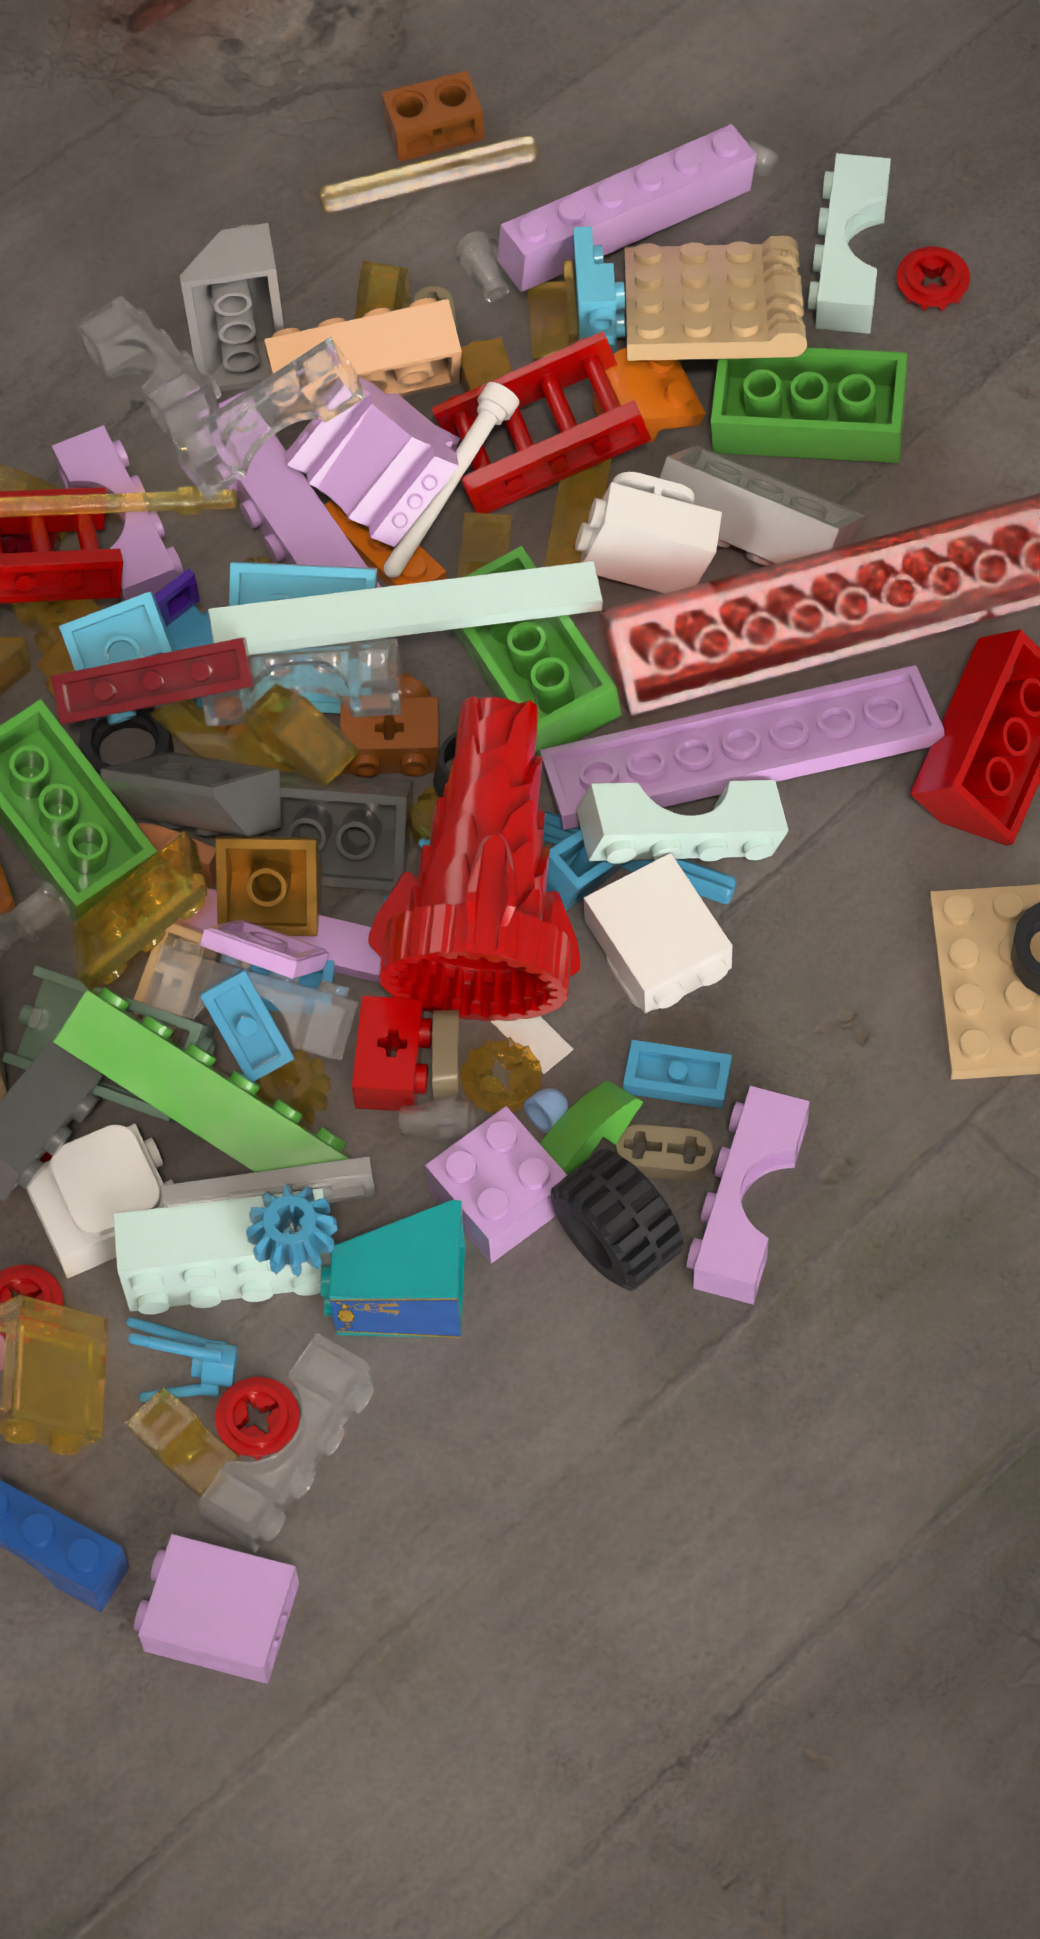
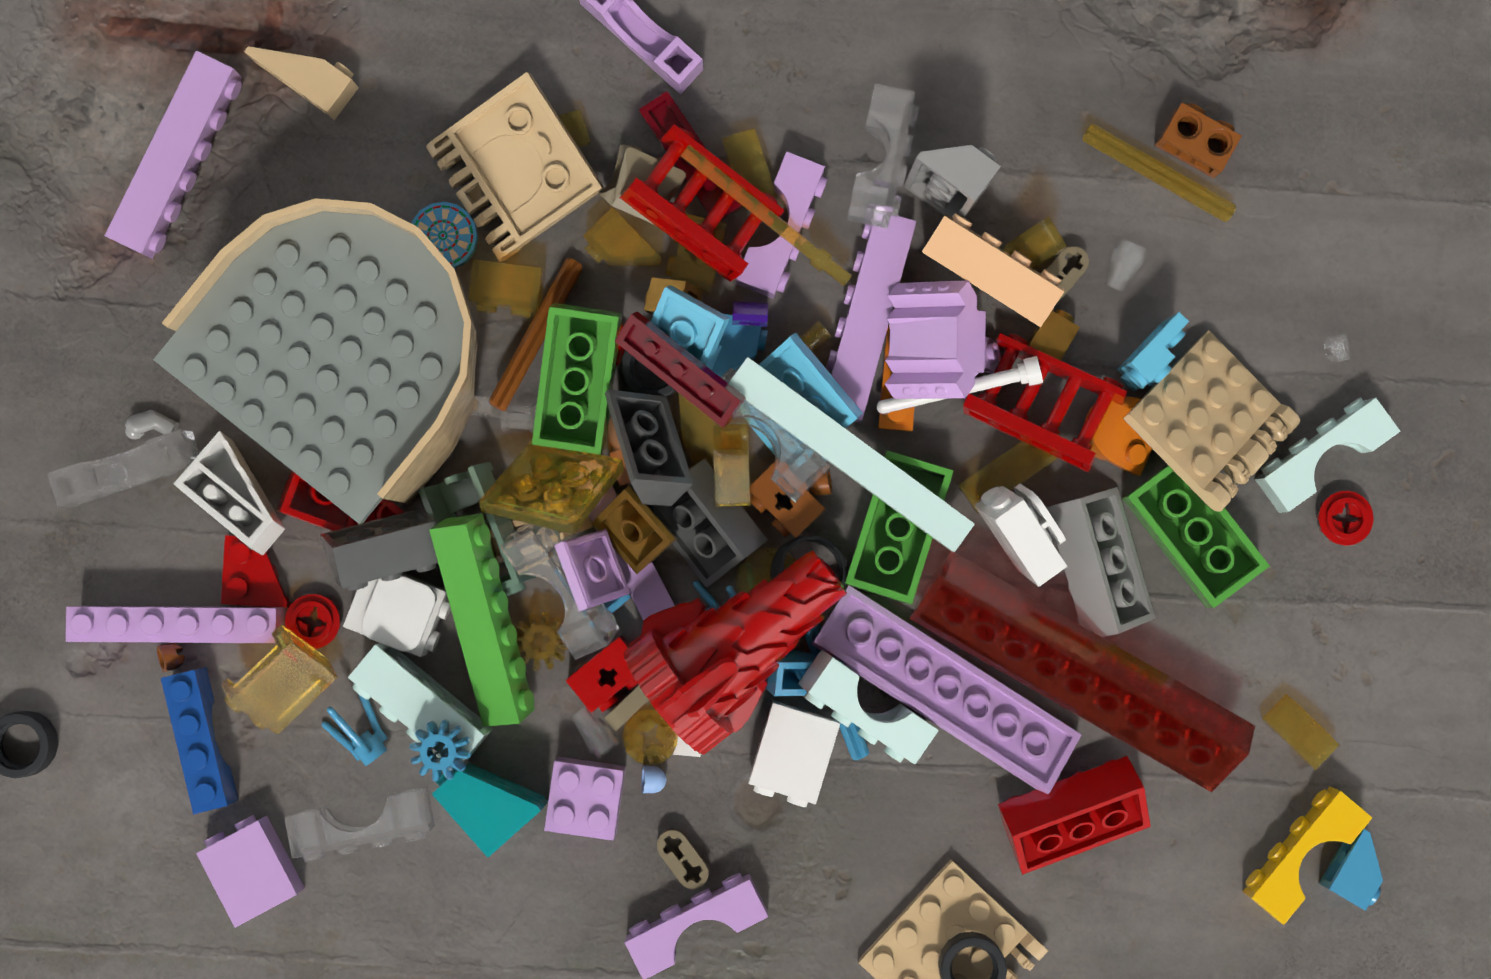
camera: 40 degrees right, 25 degrees up
clear yellow slope [125,1387,243,1502] -> none
light grey tile [161,1156,376,1208] -> none
clear arch [173,336,366,500] -> none
dark azure plate [199,967,294,1081] -> none
red gear [215,1377,300,1461] -> none
clear yellow slope [458,513,512,578] -> none
lavender brick [497,124,757,292] -> none
clear yellow panel [528,260,578,362] -> none
bright green slope [540,1080,643,1175] -> none
black tyre [550,1149,684,1291] -> none
dark azure plate [623,1040,732,1109] -> none

